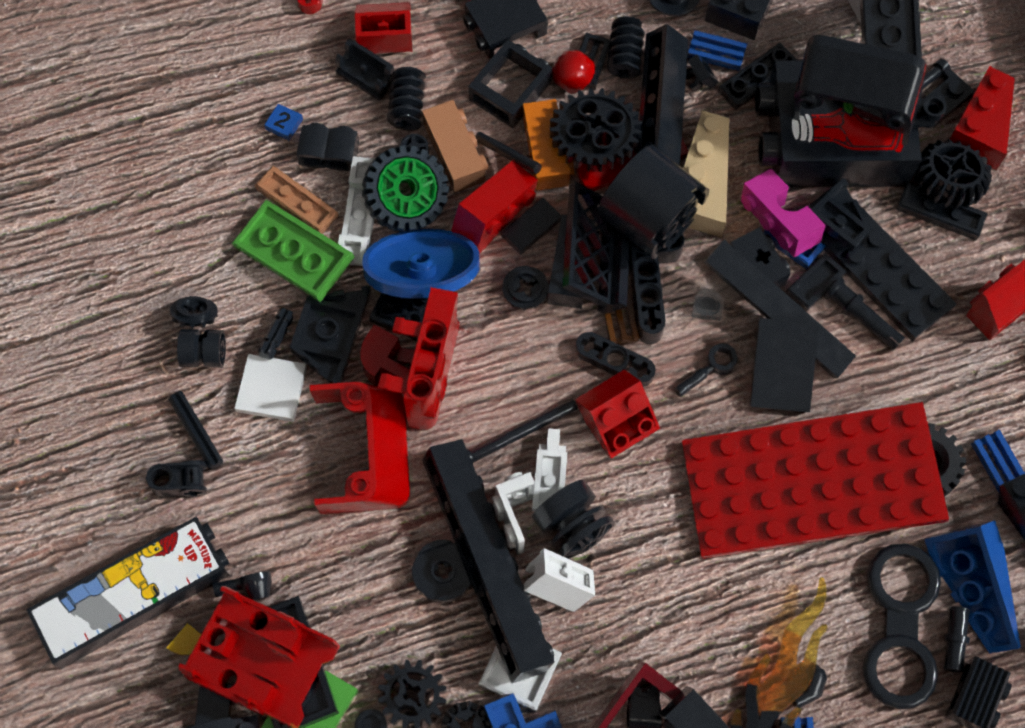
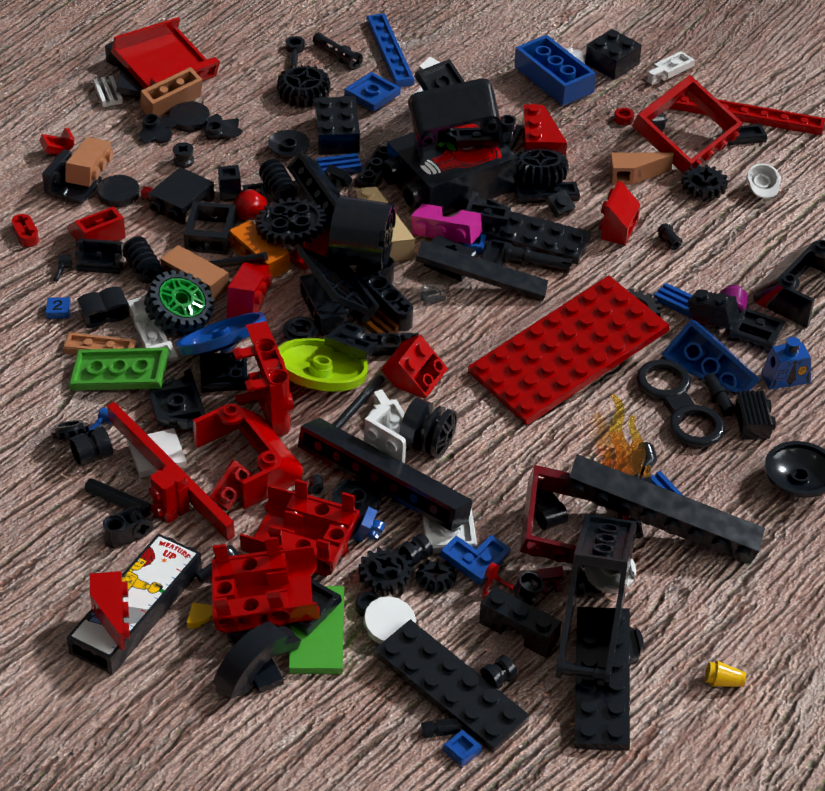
camera: 30 degrees left, 25 degrees down
black axle [258,308,293,360] -> none
red brick [360,325,410,386] -> none
black tile [501,198,562,255] -> none
white hinge [524,548,595,612] -> none
black piece [674,343,738,397] -> none
black tile [750,318,819,412] -> none
none -> black hand [53,254,72,282]
none -> blue hand [87,408,111,434]
none -> red slope [89,571,130,650]
none -> red tile [107,402,235,541]
none -> red brick [149,463,190,523]
none -> red hips [208,460,253,511]
none -> black brick [218,165,241,200]
none -> red piece [240,479,361,576]
none -> lime dish [278,338,368,391]
none -> black hand [293,474,323,494]
none -> black plate [324,321,376,360]
none -> blue tile [353,507,385,542]
none -> black wheel [398,533,433,566]
none -> black plate [545,189,576,218]

